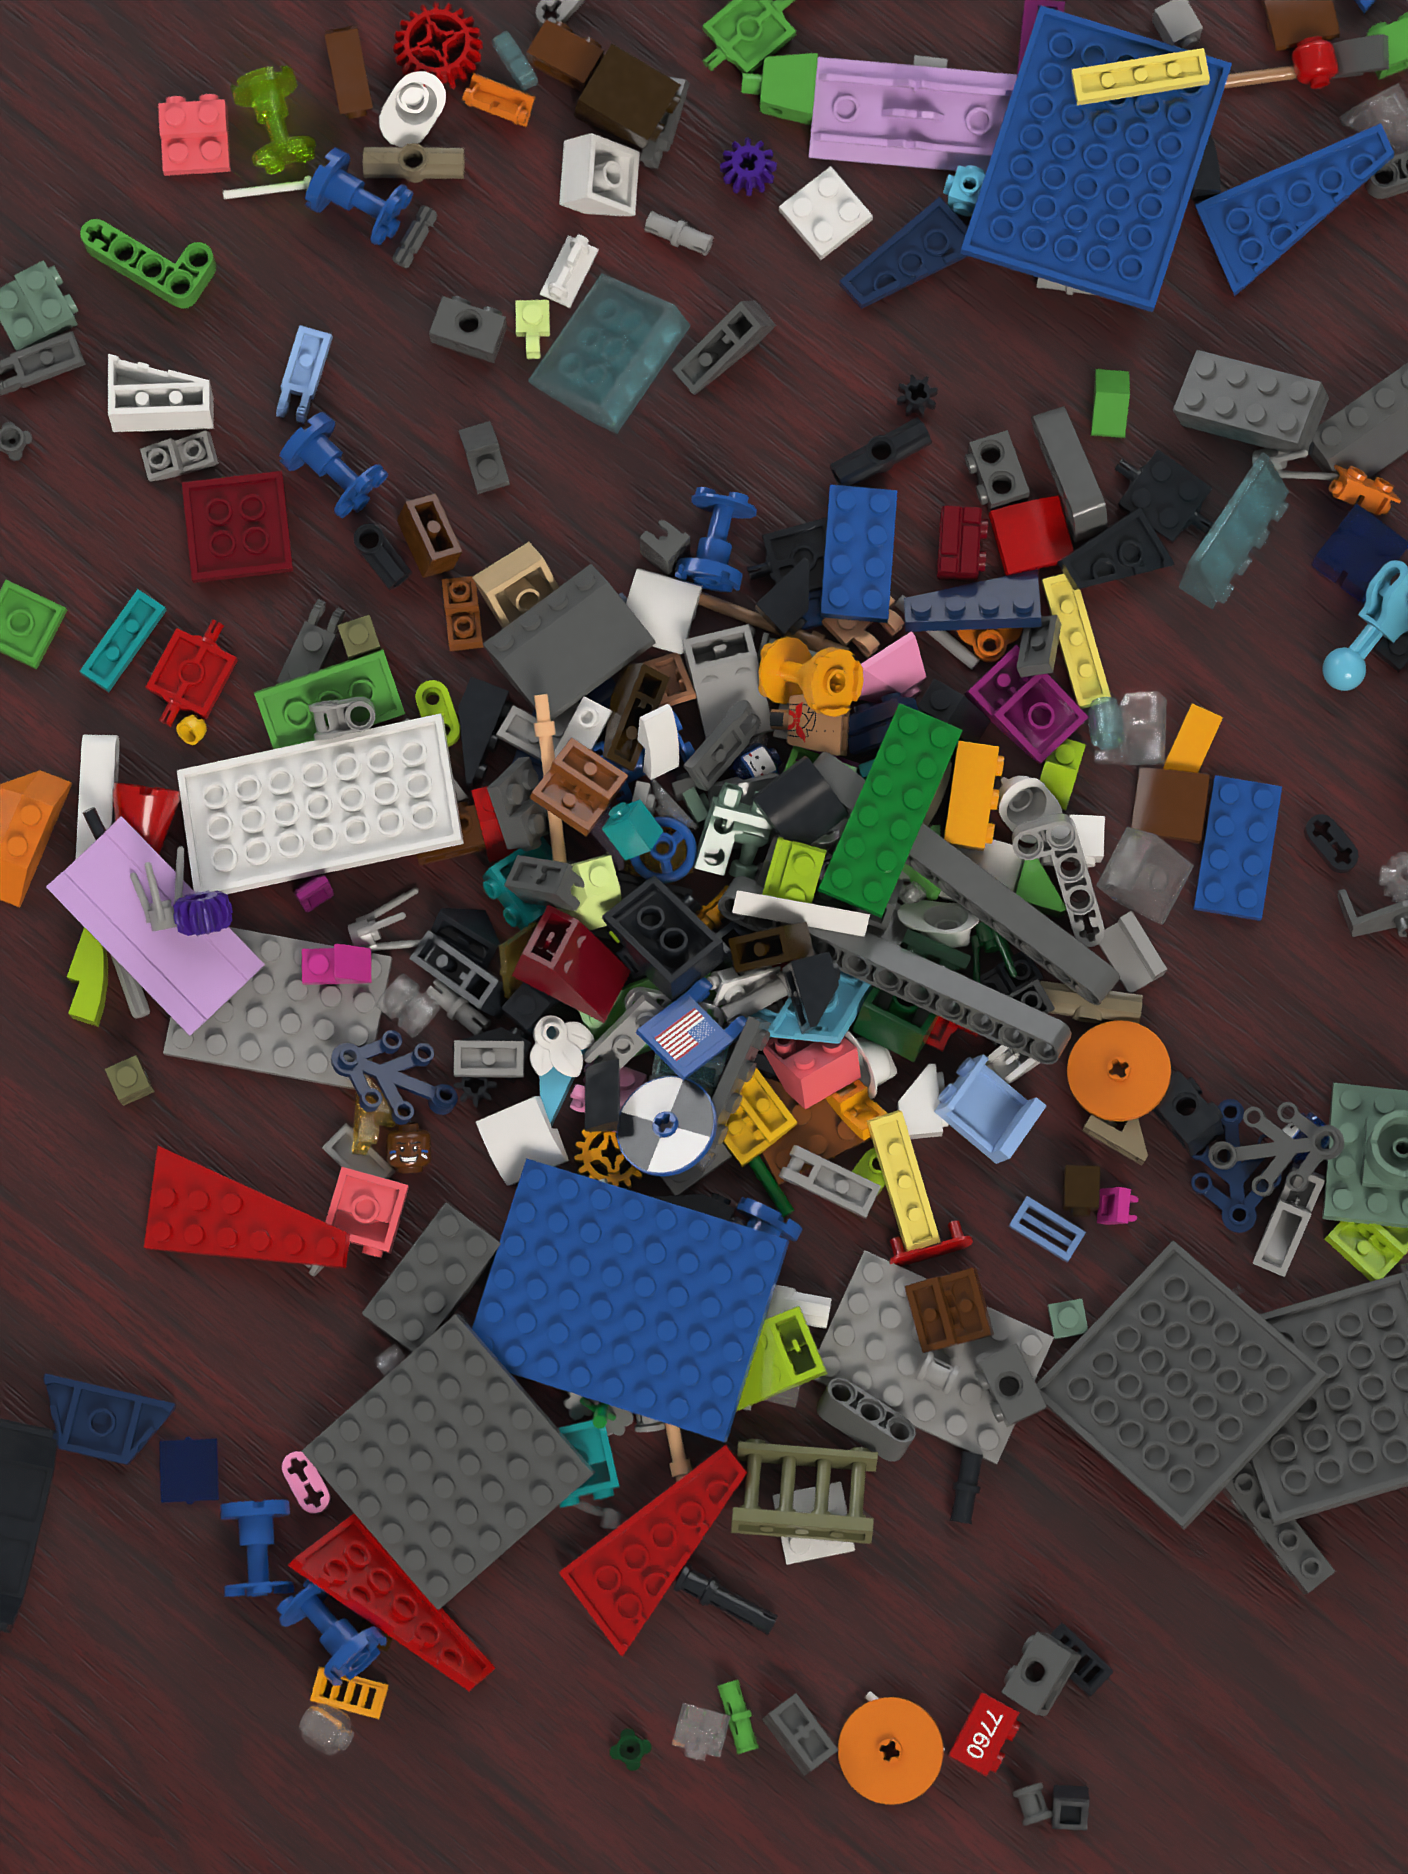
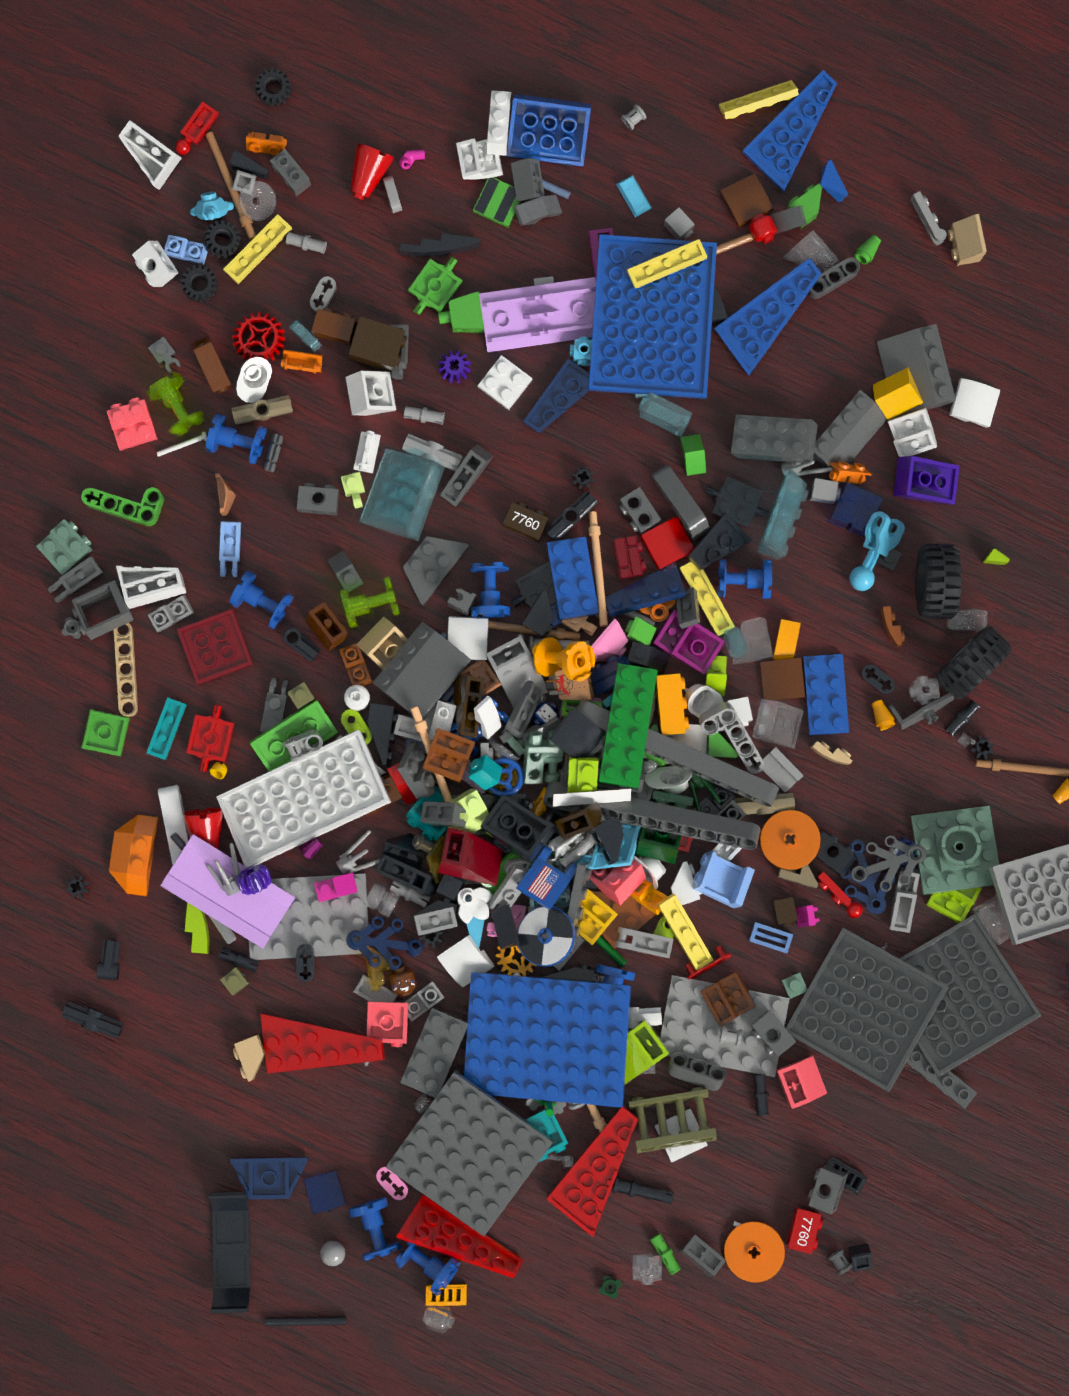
camera: 20 degrees left, 5 degrees up
none -> dark grey window [72,580,134,640]
none -> tan beam [114,623,138,717]
none -> flat silver plate [148,337,181,374]
none -> nougat slope [215,473,236,517]
none -> black pin [218,947,260,973]
none -> tan slope [233,1034,265,1082]
none -> black bar [265,1317,347,1326]
none -> black beam [296,944,315,982]
none -> light grey piece [320,1241,345,1266]
none -> clear neon green piece [340,577,400,628]
none -> white head [344,685,370,711]
none -> light grey piece [402,434,463,472]
none -> dark grey wing [403,536,469,606]
none -> light grey slope [404,982,444,1022]
none -> dark grey pin [412,835,439,855]
none -> dark brown brick [503,502,548,542]
none -> light nougat bar [588,511,608,627]
none -> bright green slope [625,617,656,646]
none -> clear light blue window [638,392,692,437]
none -> blue piece [718,559,772,599]
none -> coral slope [776,1055,827,1109]
none -> light grey brick [810,478,841,504]
none -> tan slope [811,741,853,765]
none -> red plate [816,871,863,918]
none -> light orange cone [871,700,895,731]
none -> dark orange slope [880,606,905,647]

